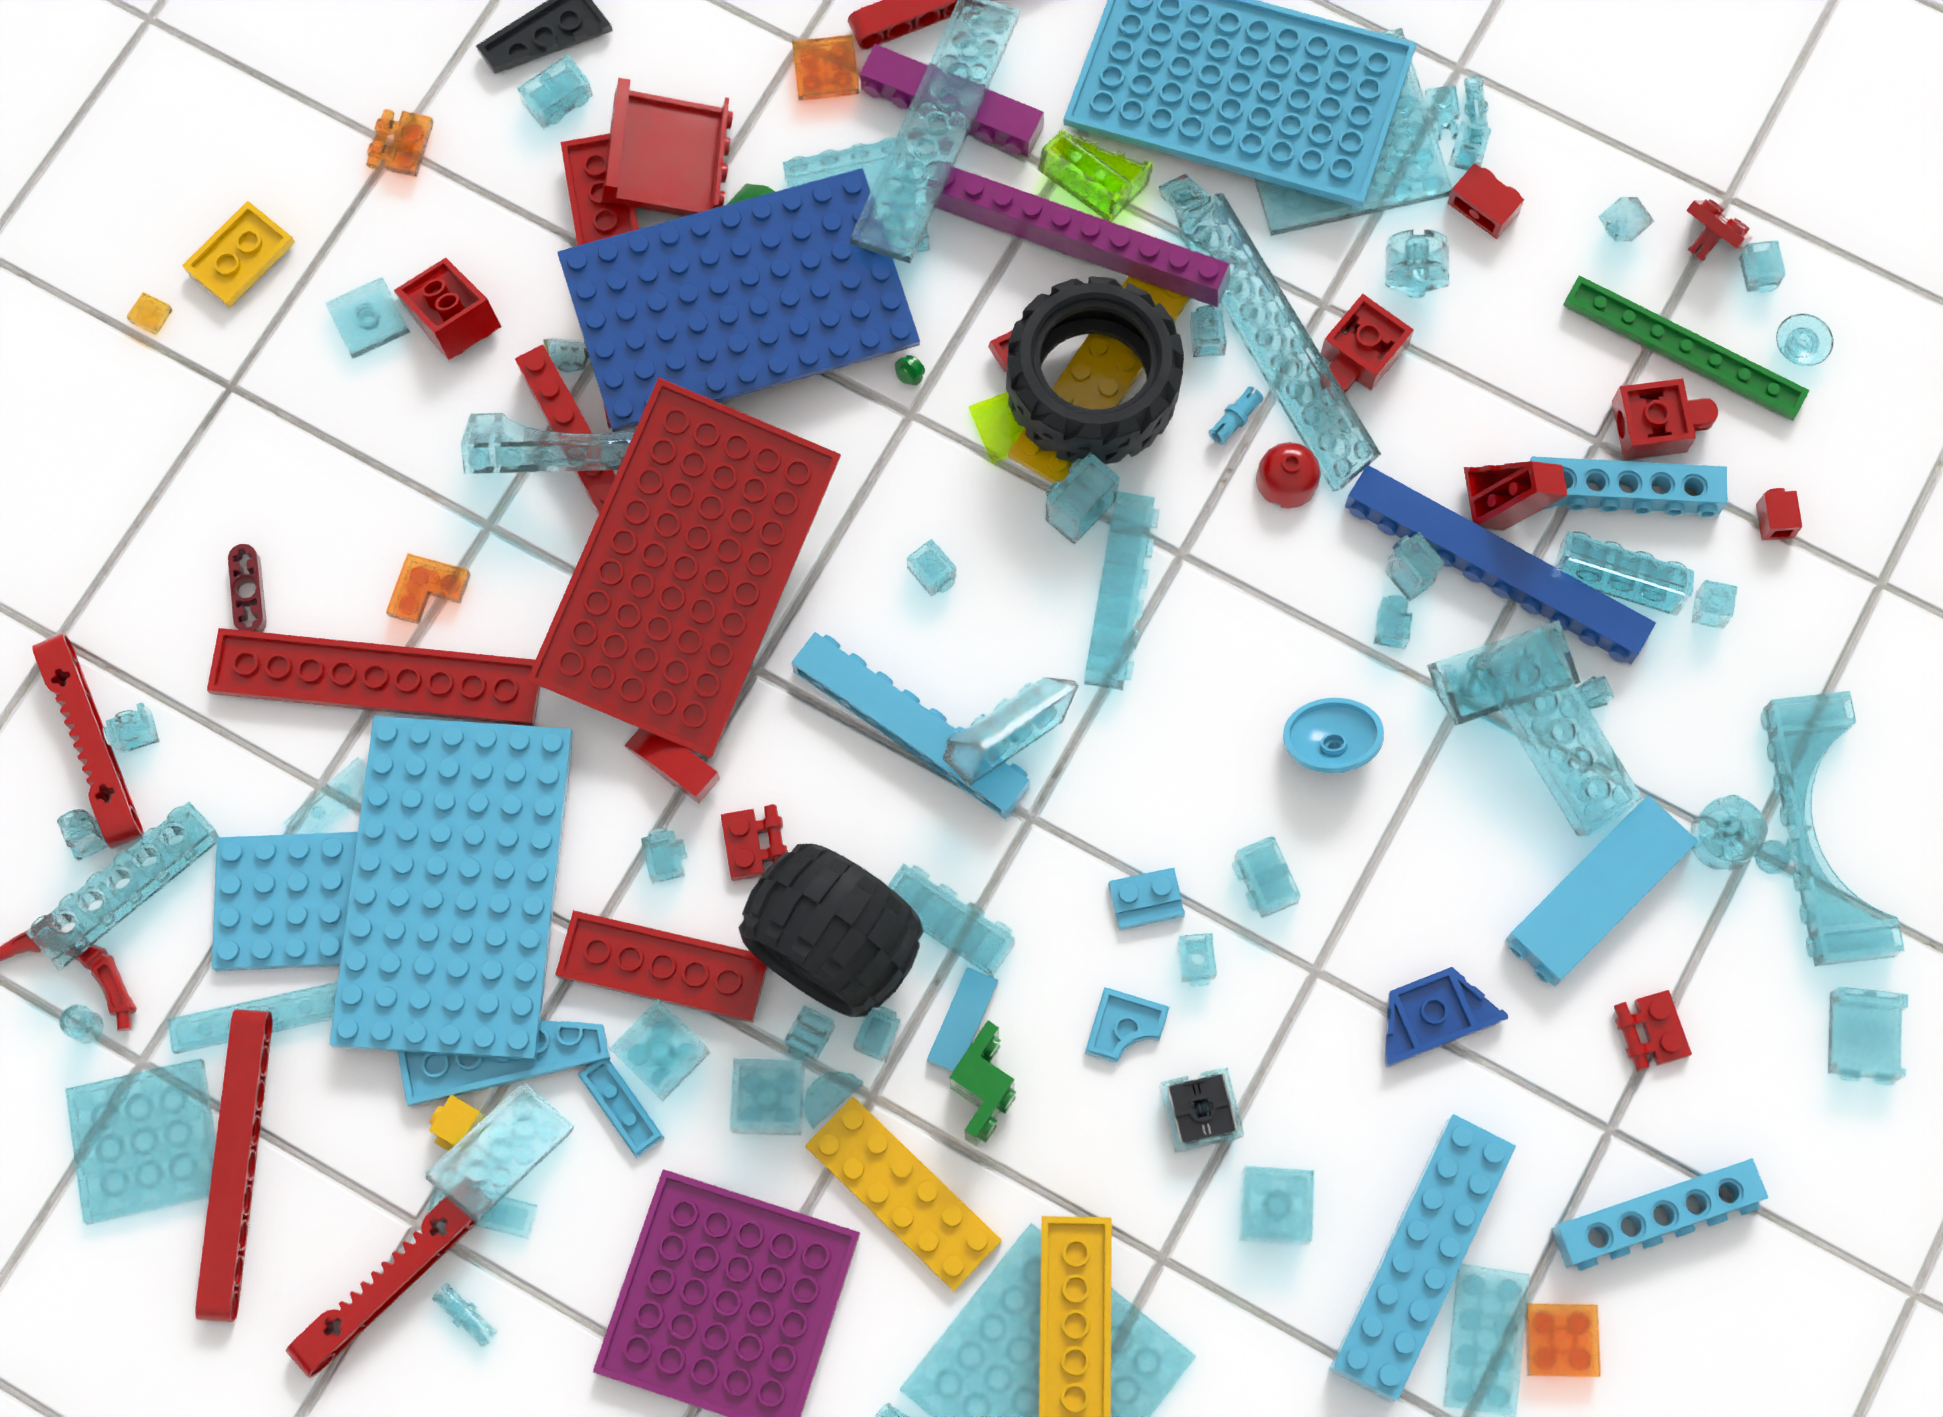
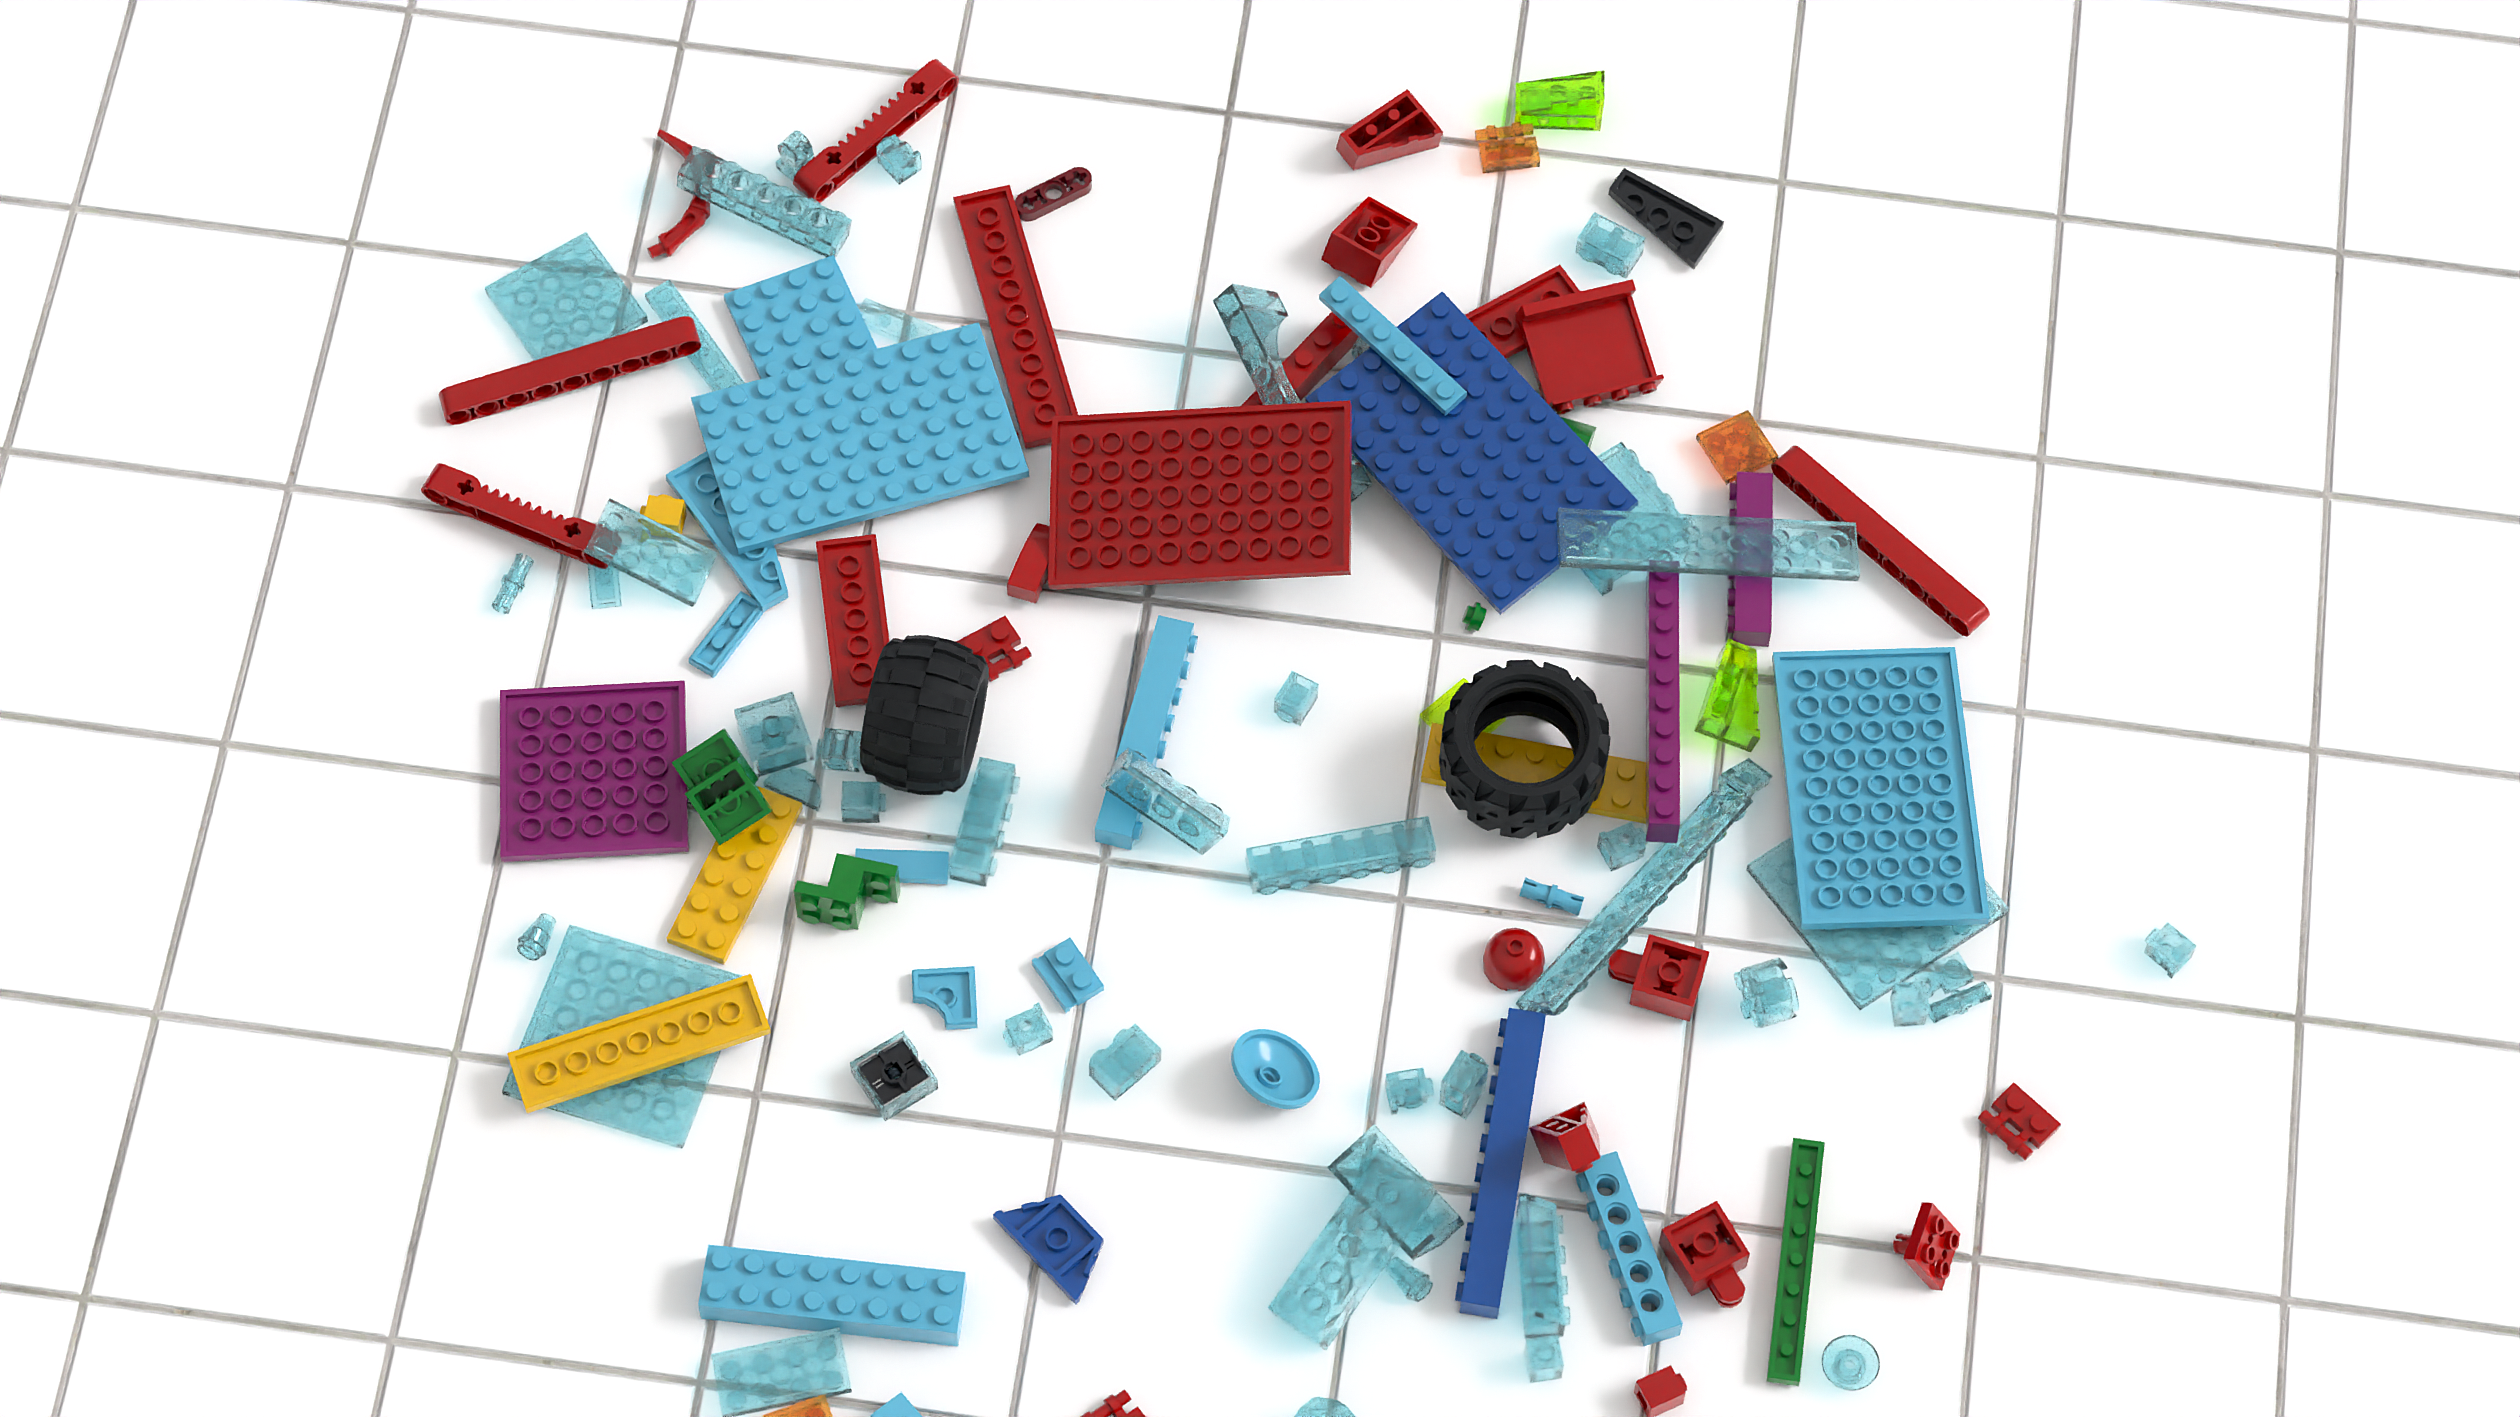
camera: 65 degrees right, 10 degrees down
clear light blue brick [59,1004,104,1044] -> none
clear yellow plate [126,292,173,335] -> none
yellow plate [182,201,295,308] -> none
clear light blue plate [325,276,410,359] -> none
clear orange plate [386,553,471,625] -> none
clear light blue brick [609,999,711,1102] -> none
clear light blue brick [641,828,688,884] -> none
clear light blue brick [1045,452,1120,545] -> none
clear light blue brick [1238,1166,1315,1245] -> none
red brick [1447,163,1525,240] -> none
medium azure brick [1505,795,1698,987] -> none
clear light blue brick [1598,197,1655,242] -> none
clear light blue brick [1739,240,1786,293] -> none
none -> green bracket [672,728,772,845]
none -> medium azure plate [1319,276,1467,416]
none -> red wedge [1336,89,1444,171]
none -> clear neon green wedge [1514,70,1605,131]
none -> red plate [1978,1082,2061,1161]

